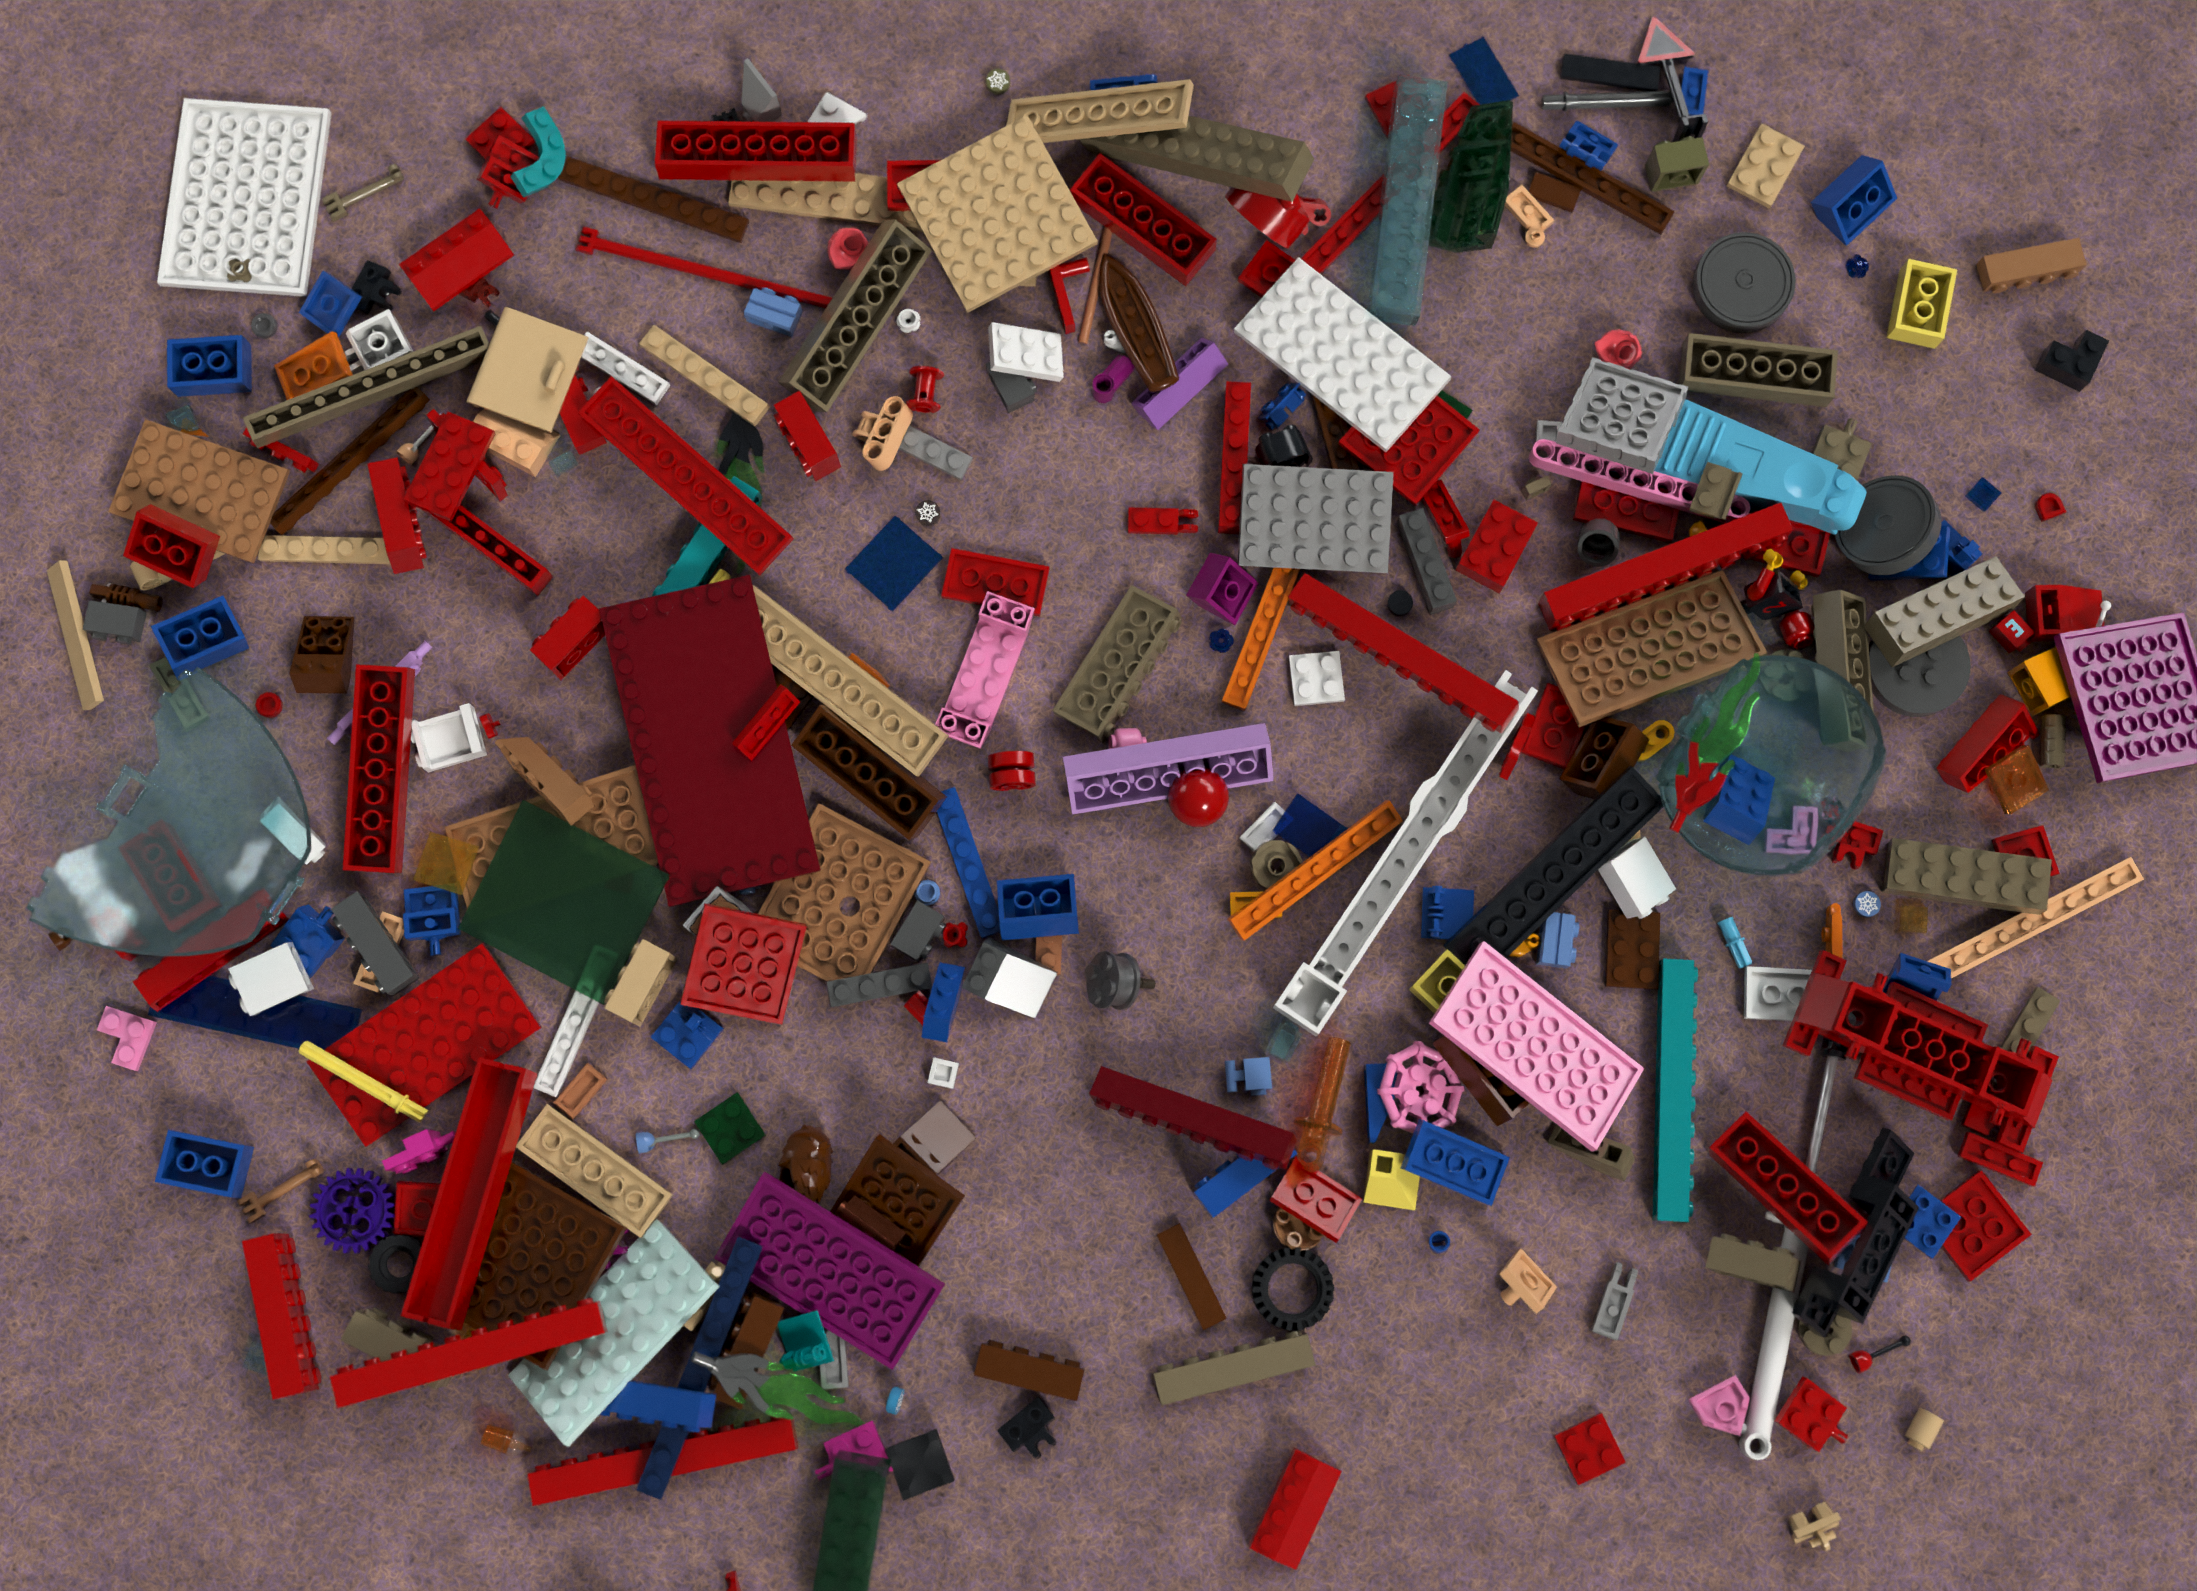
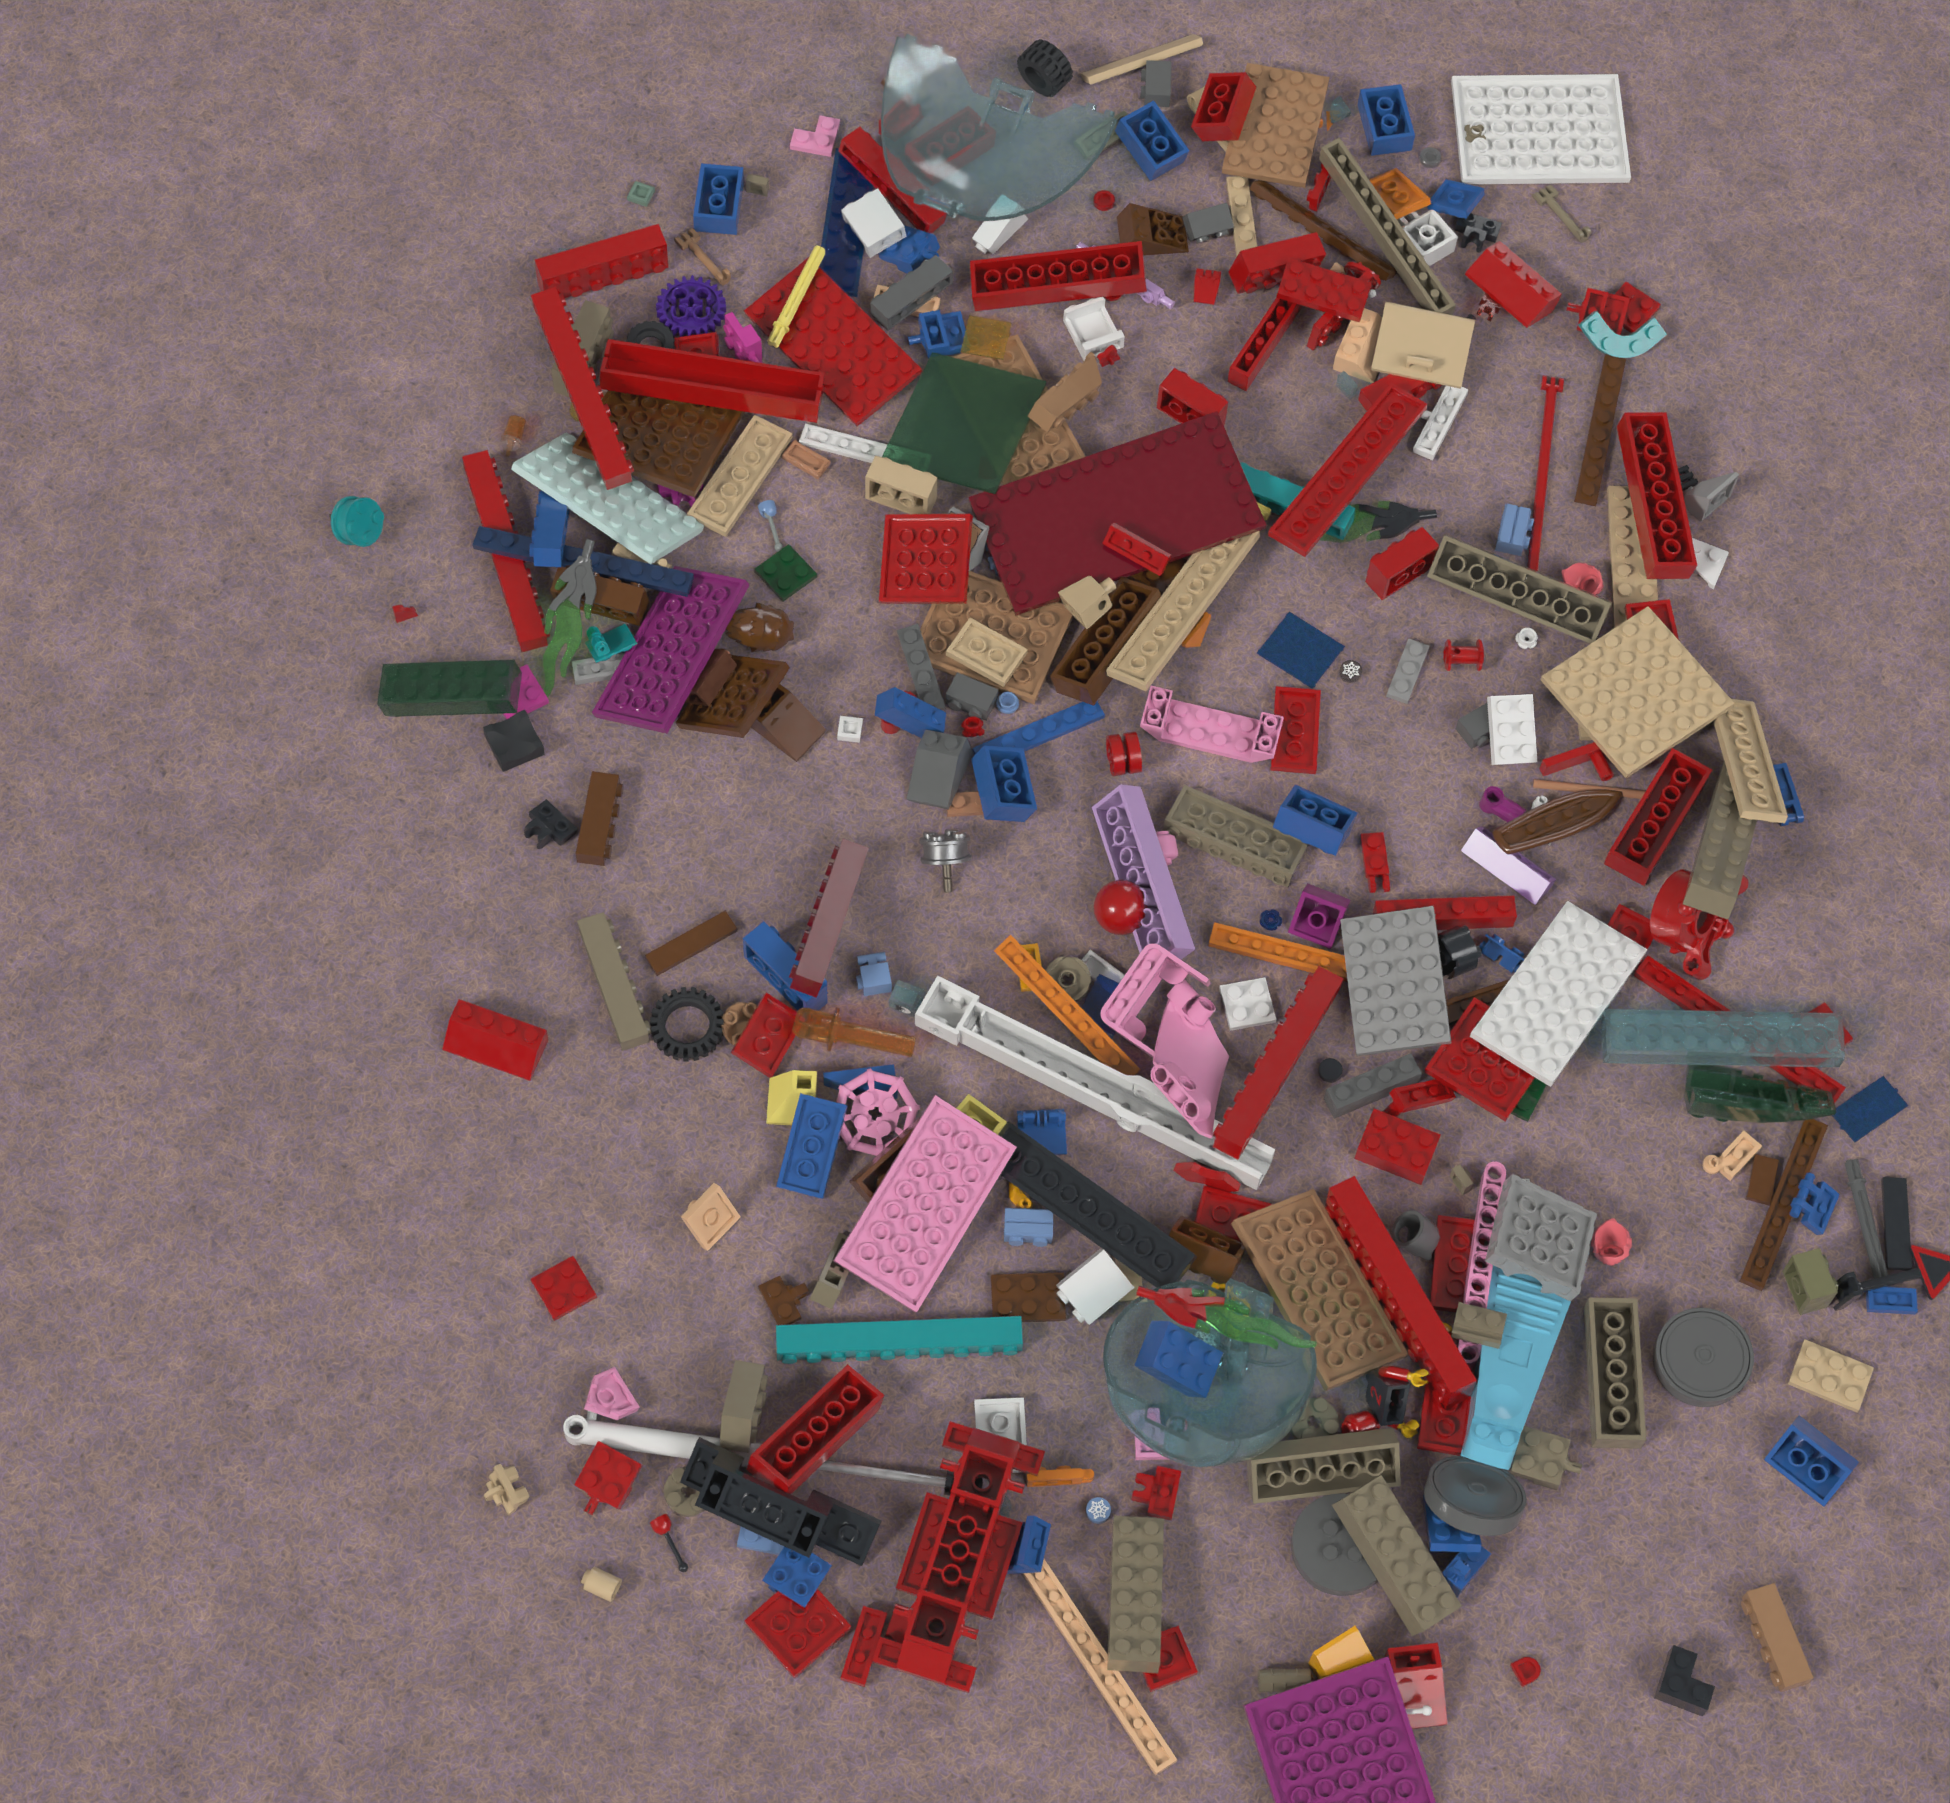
camera: 80 degrees right, 15 degrees down
reddish brown hinge [89,583,163,612] -> none
tan plate [639,325,770,426] -> none
blue hinge [650,1001,724,1070] -> none
light nougat piece [852,396,913,471] -> none
dark azure tile [886,1386,905,1415] -> none
olive tile [986,69,1010,95] -> none
blue hinge [1428,1231,1450,1254] -> none
light grey hinge [1591,1262,1638,1341] -> none
medium azure axle [1717,917,1752,968] -> none
clear blue plate [1846,254,1869,279] -> none
light yellow brick [1887,259,1957,349] -> none
clear yellow tile [1899,905,1928,934] -> none
red wedge [1936,694,2040,793] -> none
clear blue tile [1965,477,2002,512] -> none
clear orange hinge [1984,745,2049,814] -> none
red brick [1988,610,2035,653] -> none
dark tan plate [2000,987,2060,1057] -> none
none -> sand green tile [627,181,655,207]
none -> dark tan plate [746,174,769,197]
none -> reddish brown hinge [758,1276,809,1325]
none -> tan plate [946,618,1028,687]
none -> black tyre [1017,39,1073,97]
none -> tan torso [1058,576,1116,629]
none -> bright pink windscreen [1101,943,1210,1058]
none -> bright pink panel [1150,980,1229,1139]
none -> dark grey brick [1182,203,1234,244]
none -> red hand [1193,268,1221,305]
none -> blue brick [1273,785,1358,856]
none -> red wheel [1344,262,1381,290]

